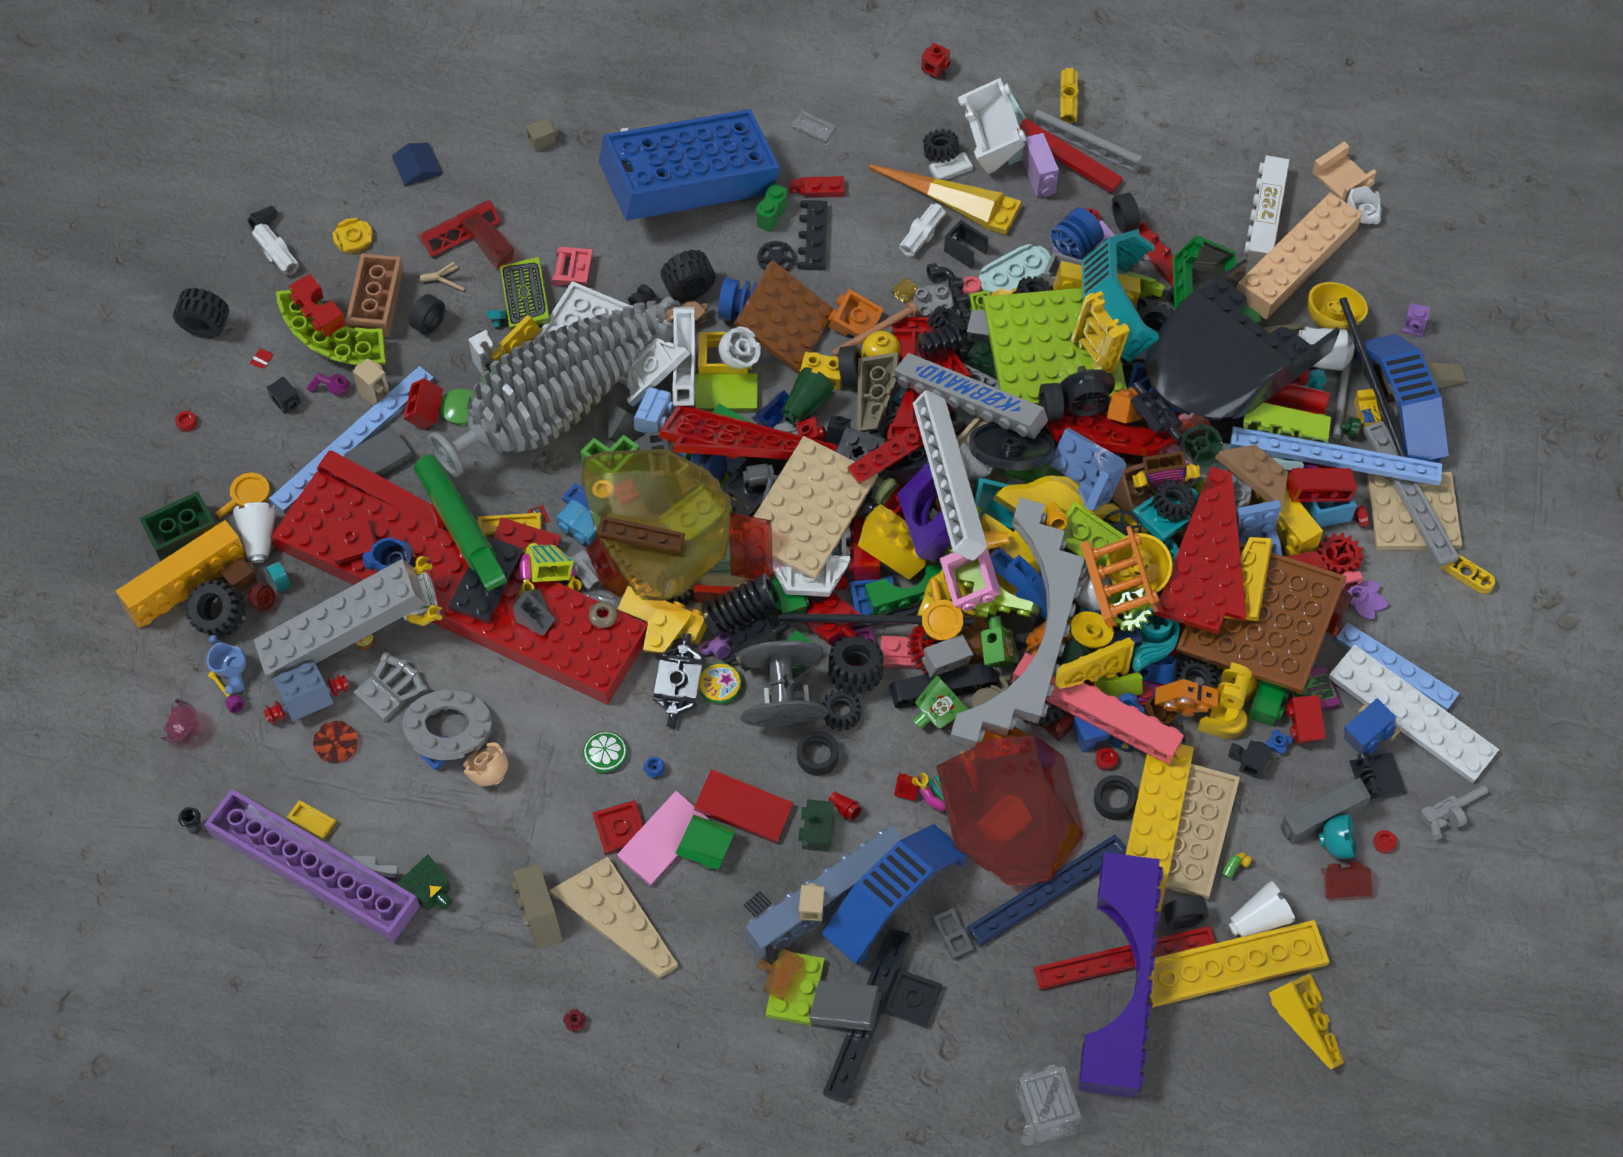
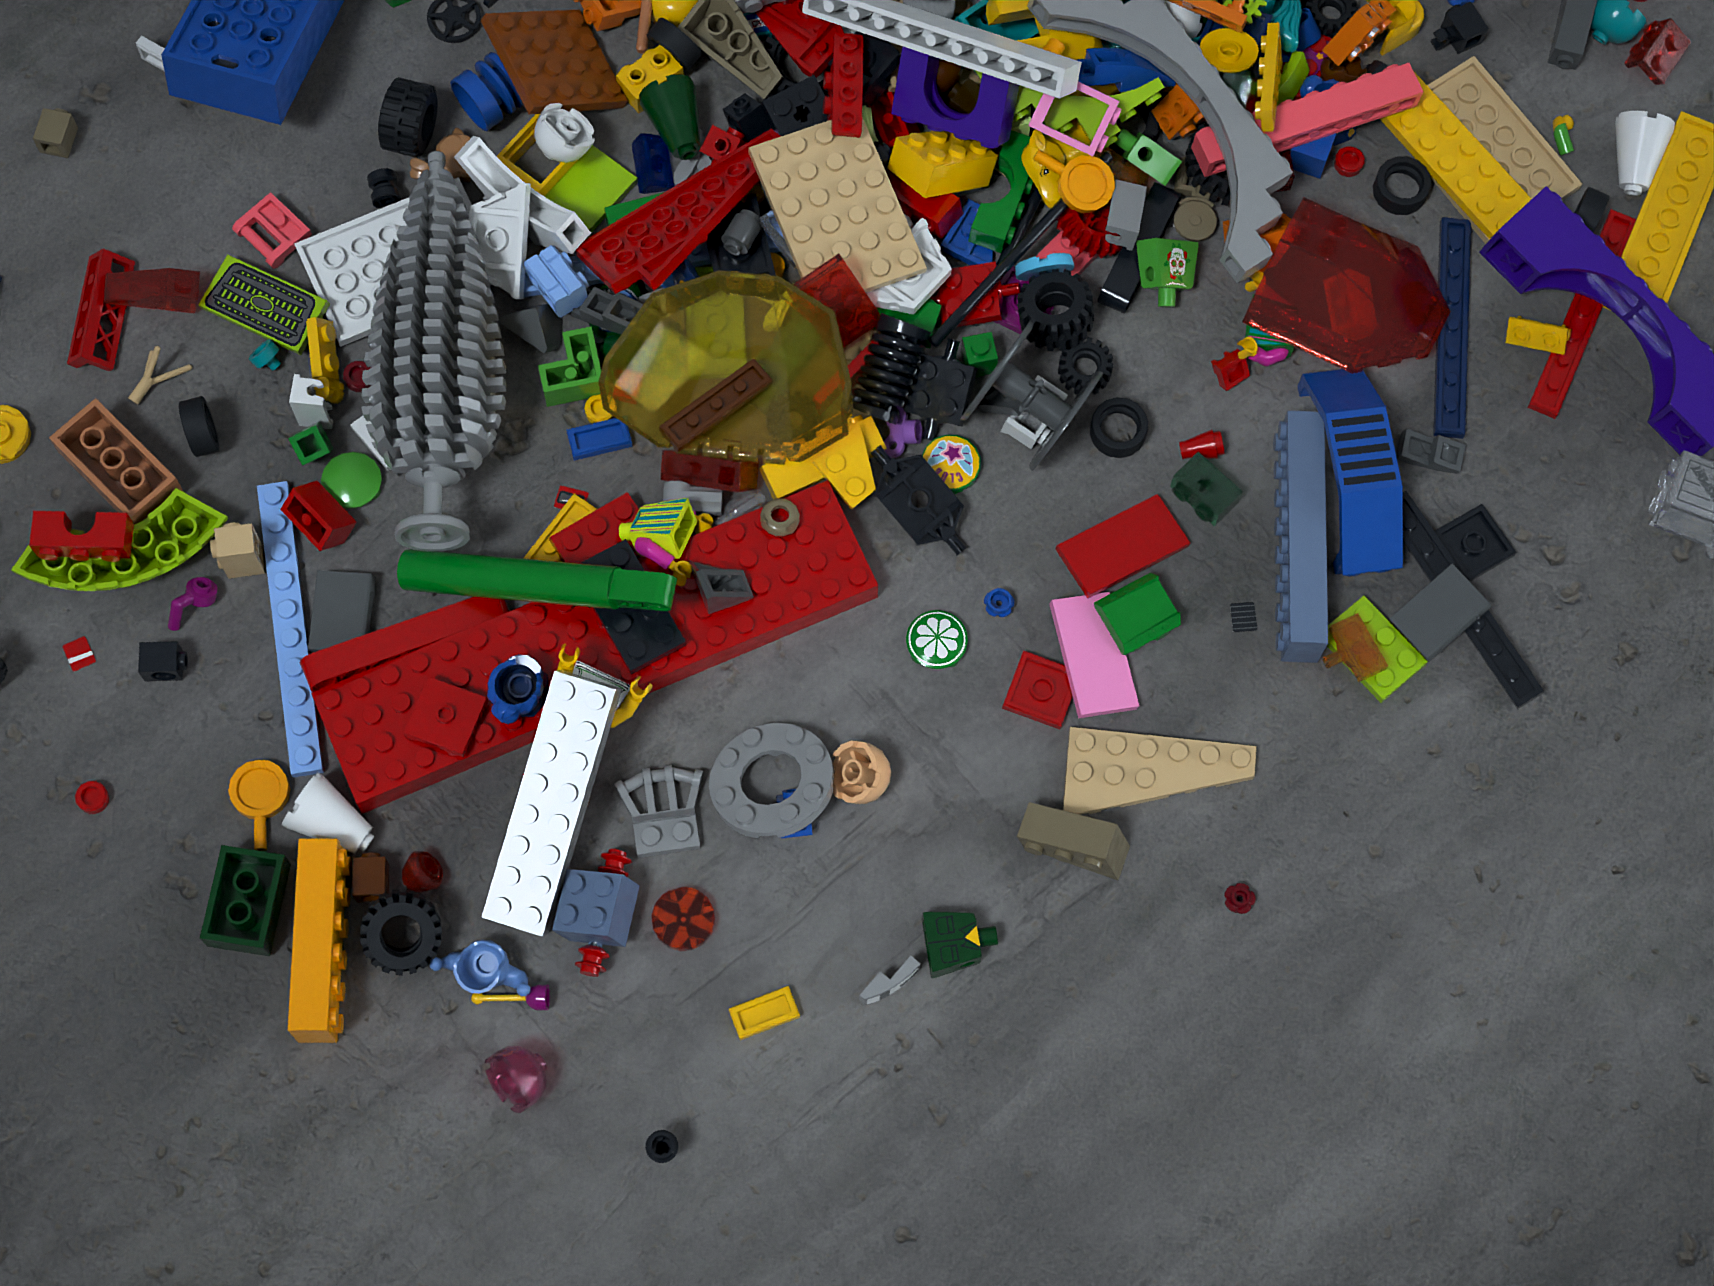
camera: 55 degrees left, 10 degrees up
medium lavender brick [205,789,420,943] -> none
teal piece [266,562,291,593] -> none
dark azure brick [556,500,601,546] -> none
tan brick [799,883,824,921] -> none
none -> green brick [288,421,333,466]
none -> medium azure tile [1015,253,1075,281]
none -> yellow hinge [1506,316,1571,355]

